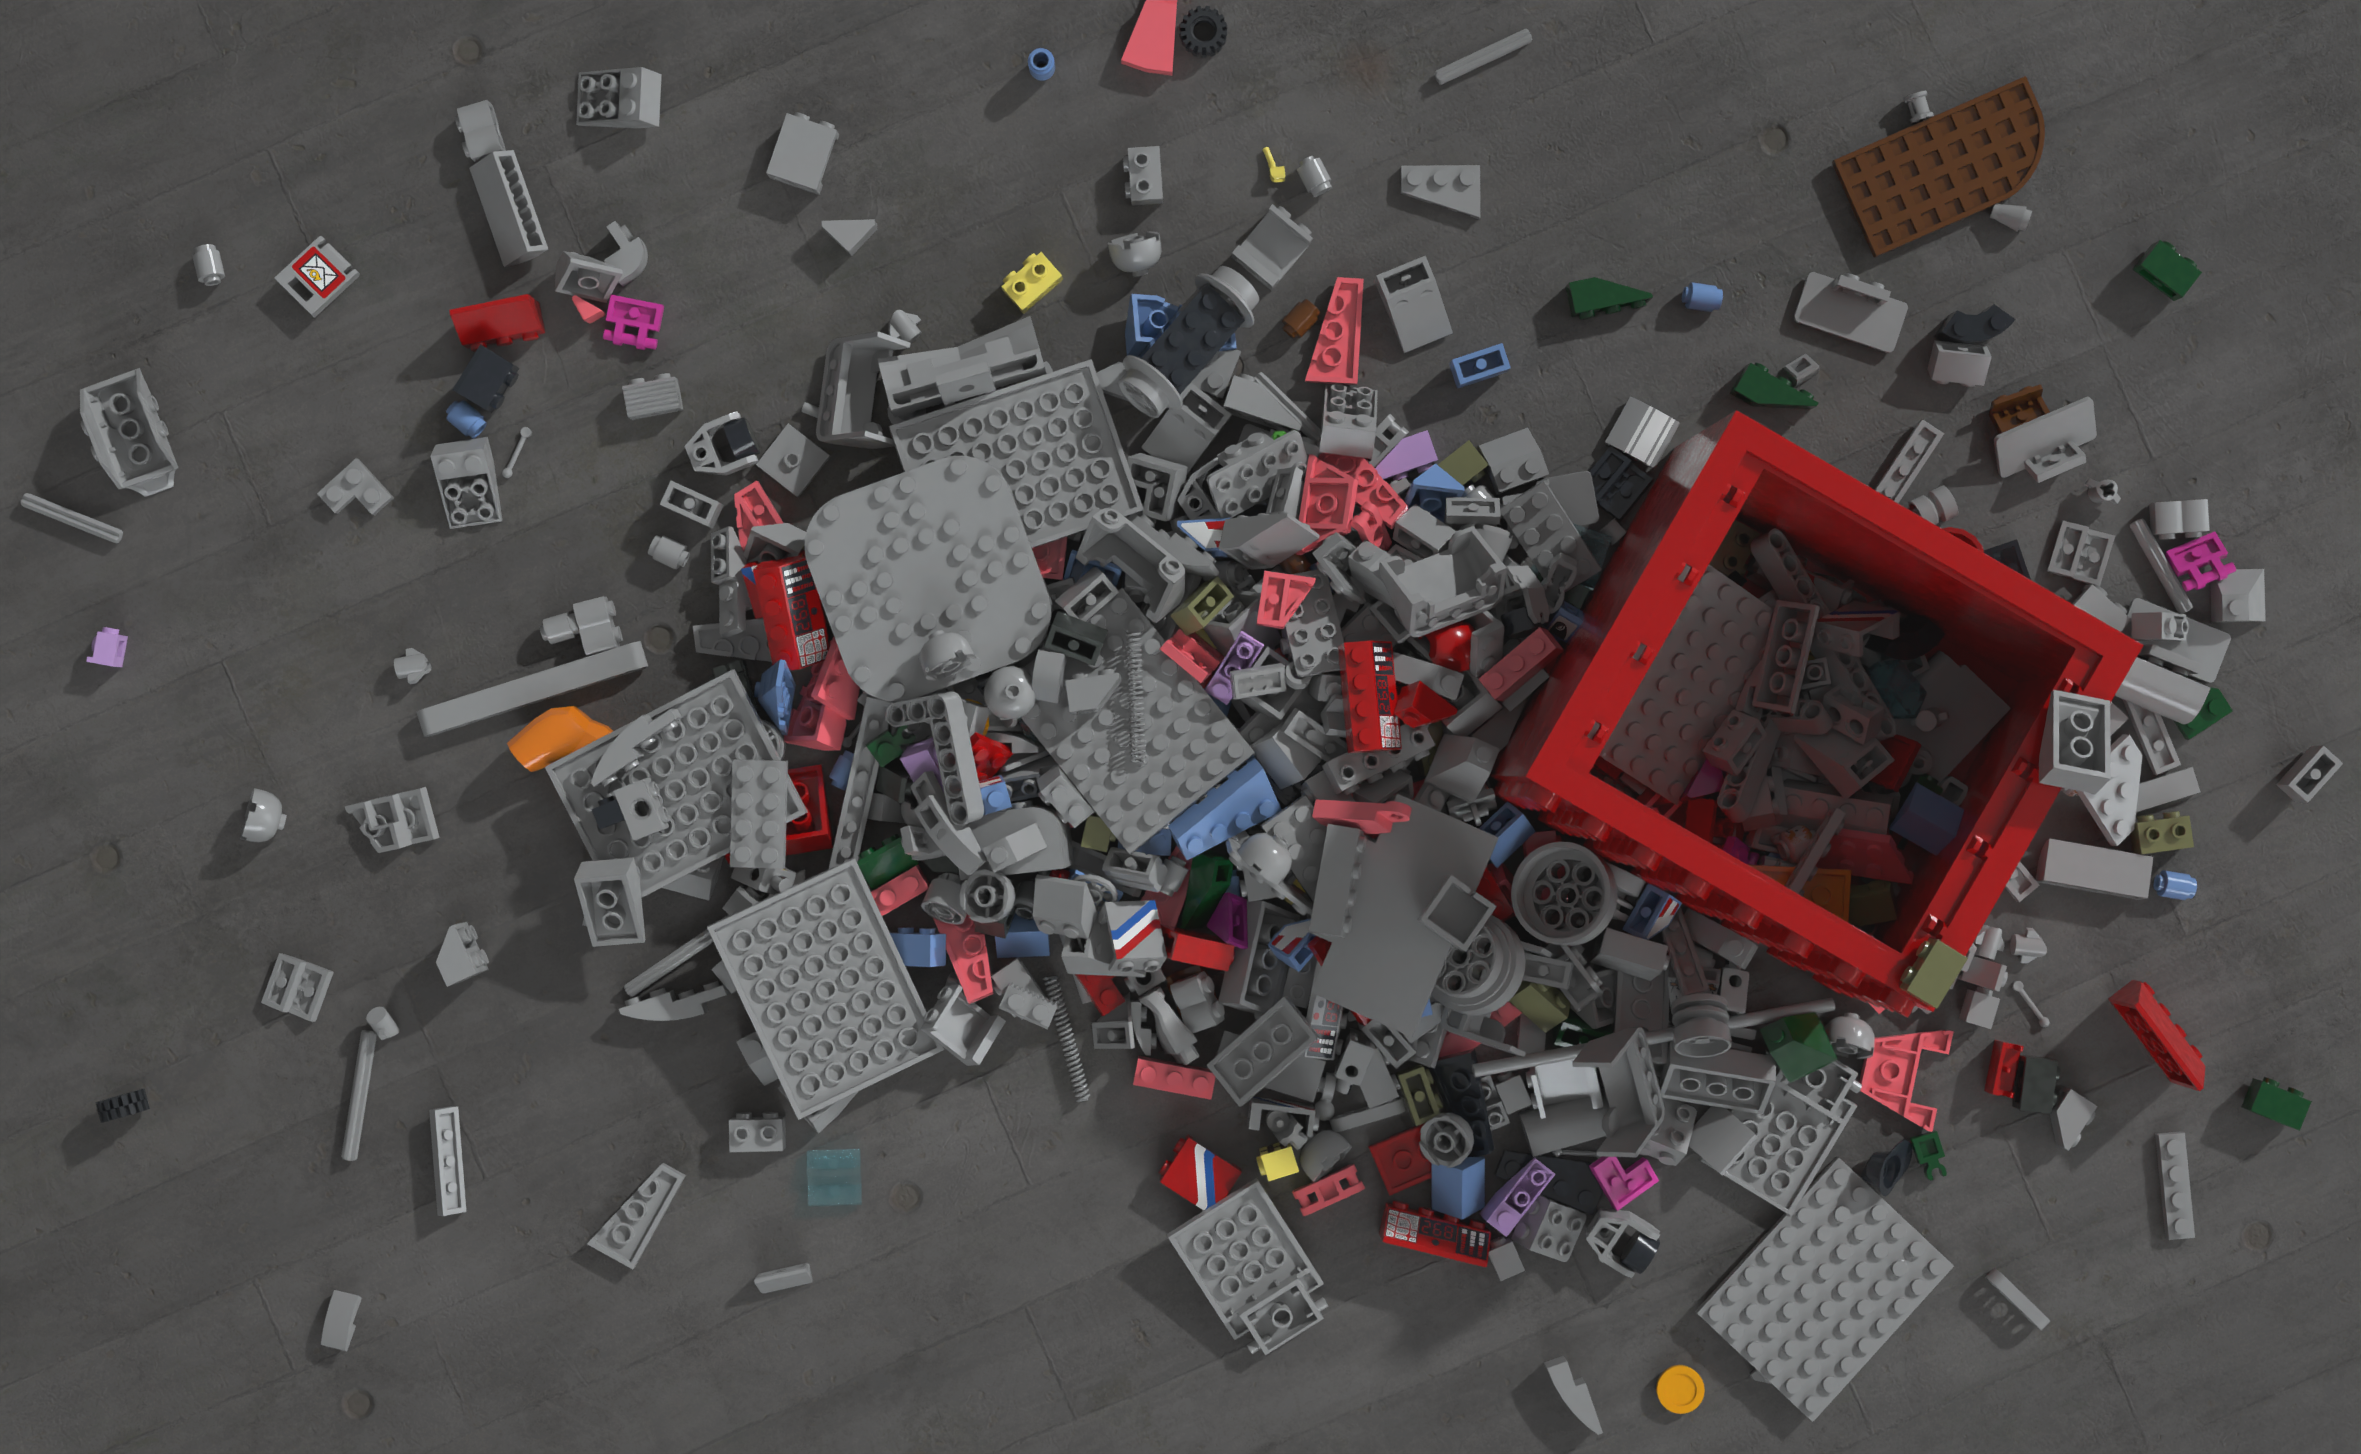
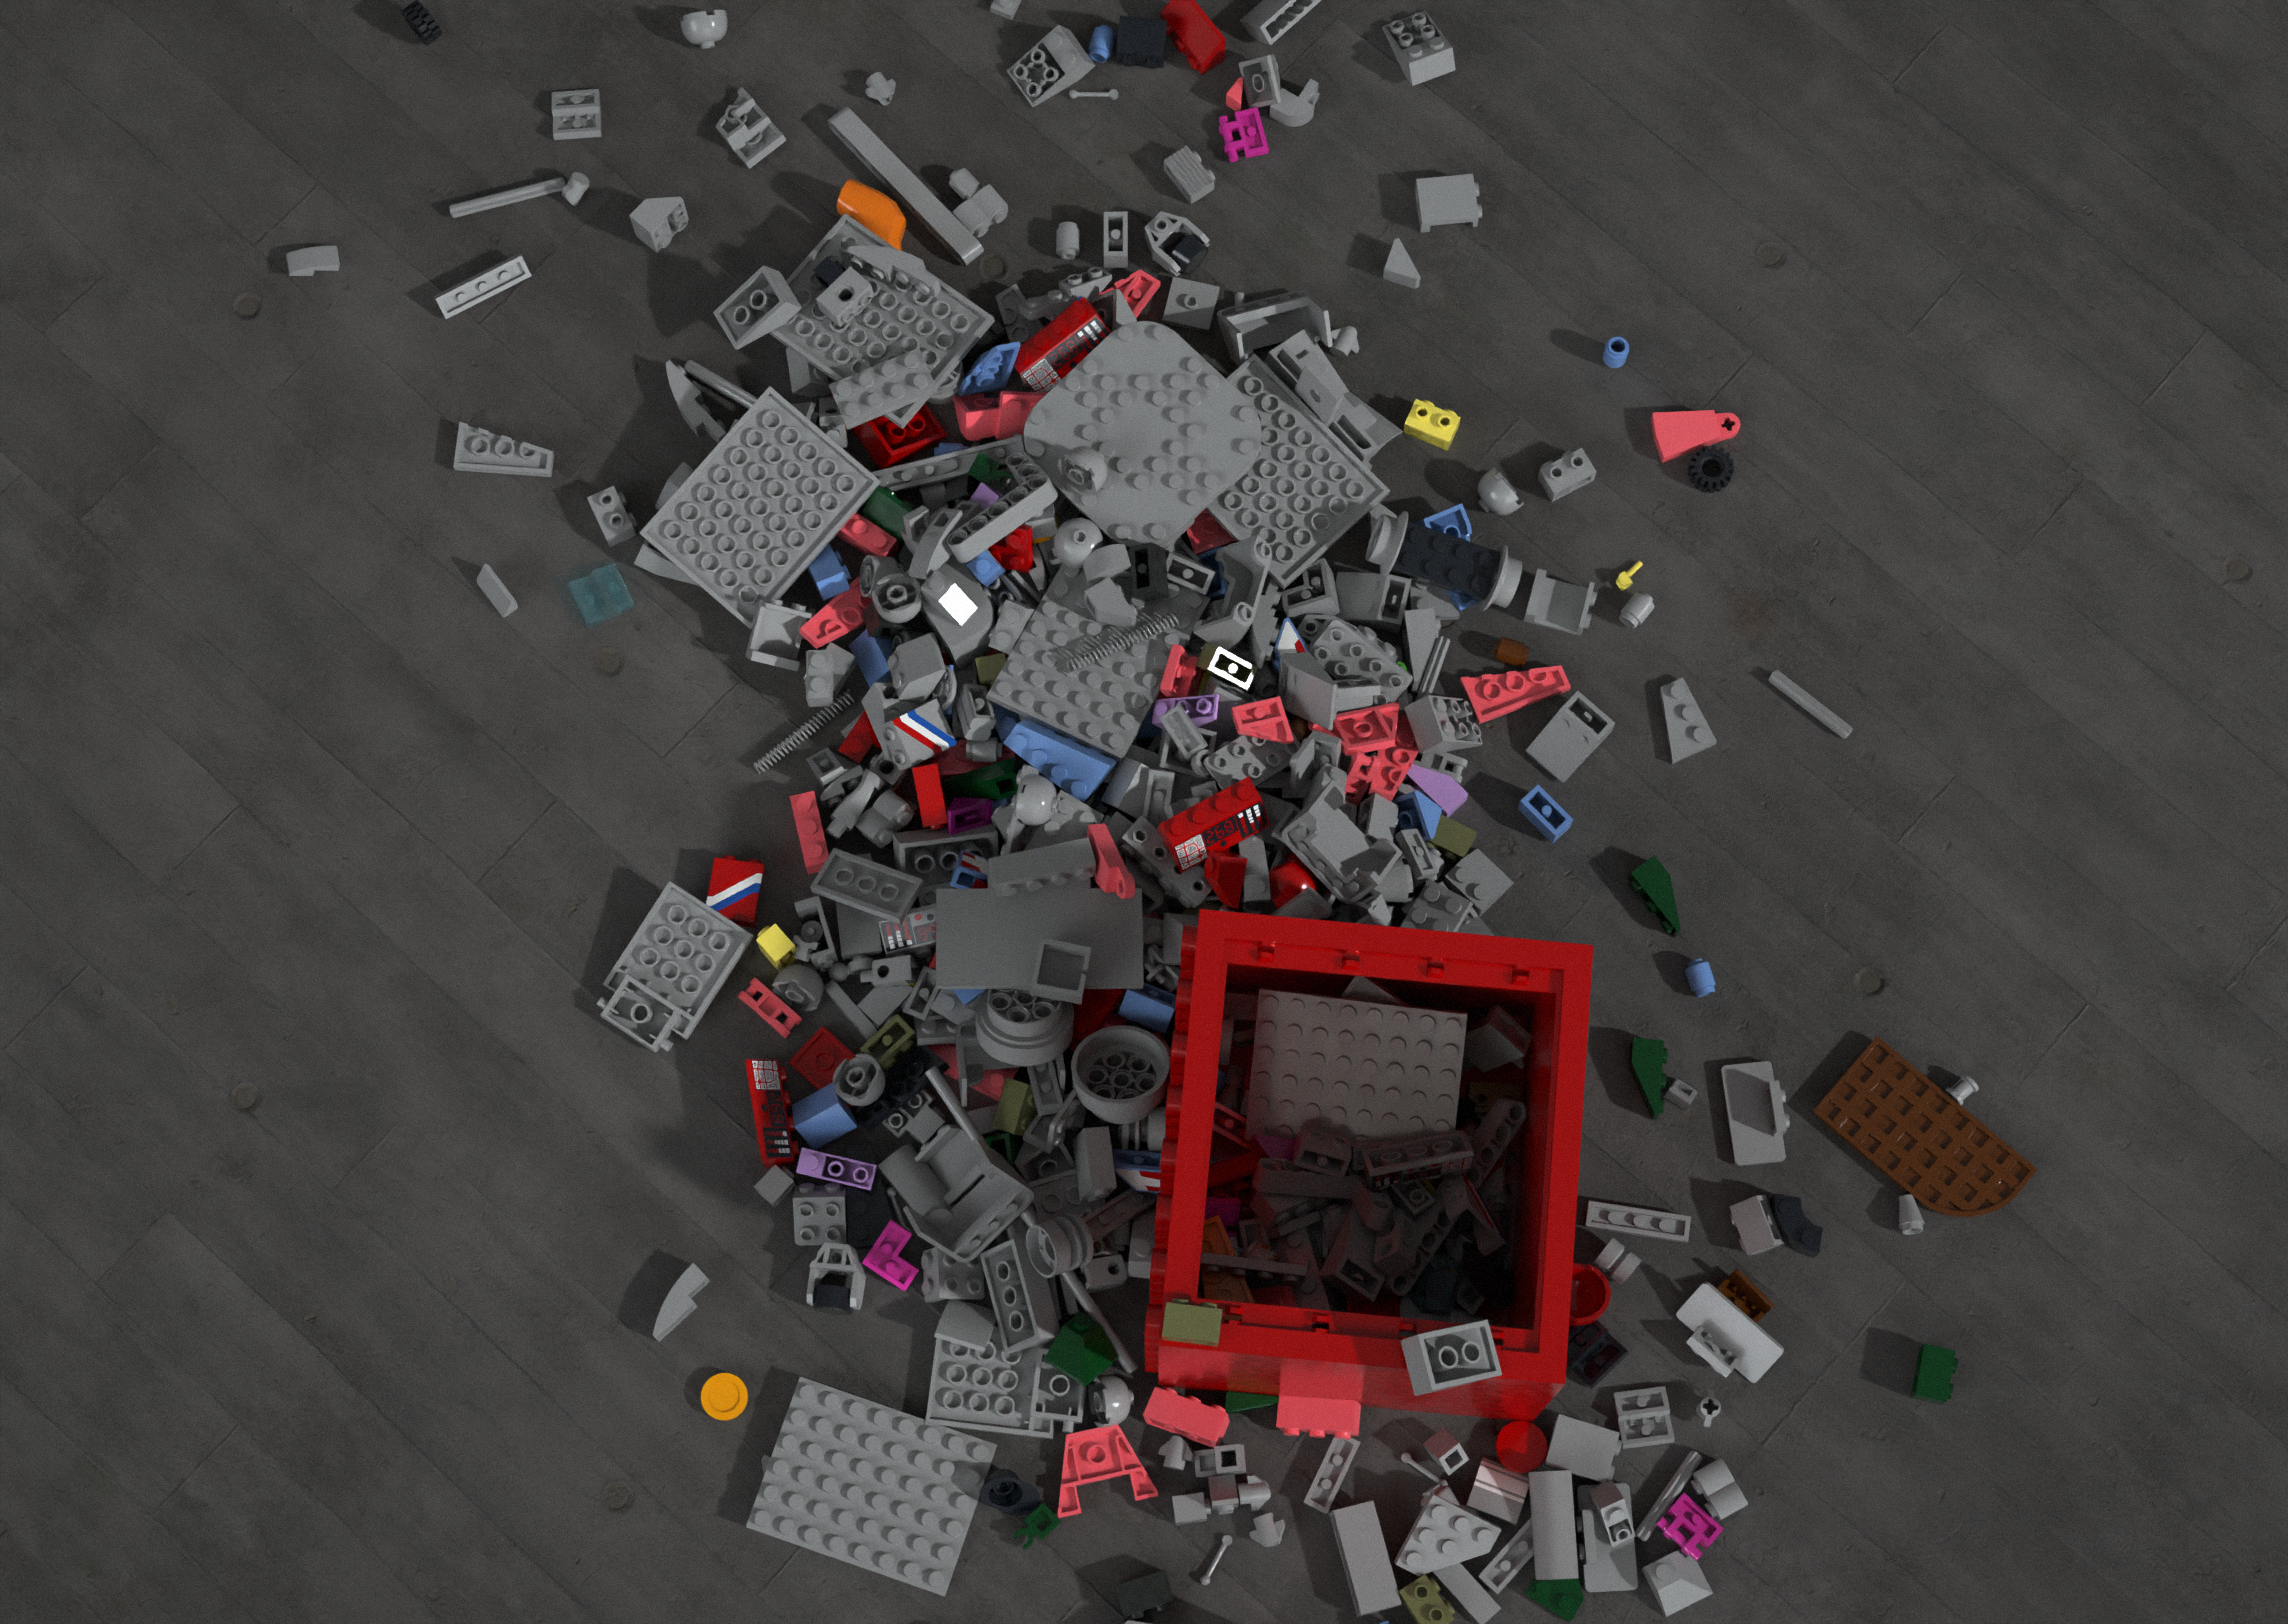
camera: 65 degrees right, 15 degrees down
red hinge [1984,1040,2024,1098] -> none

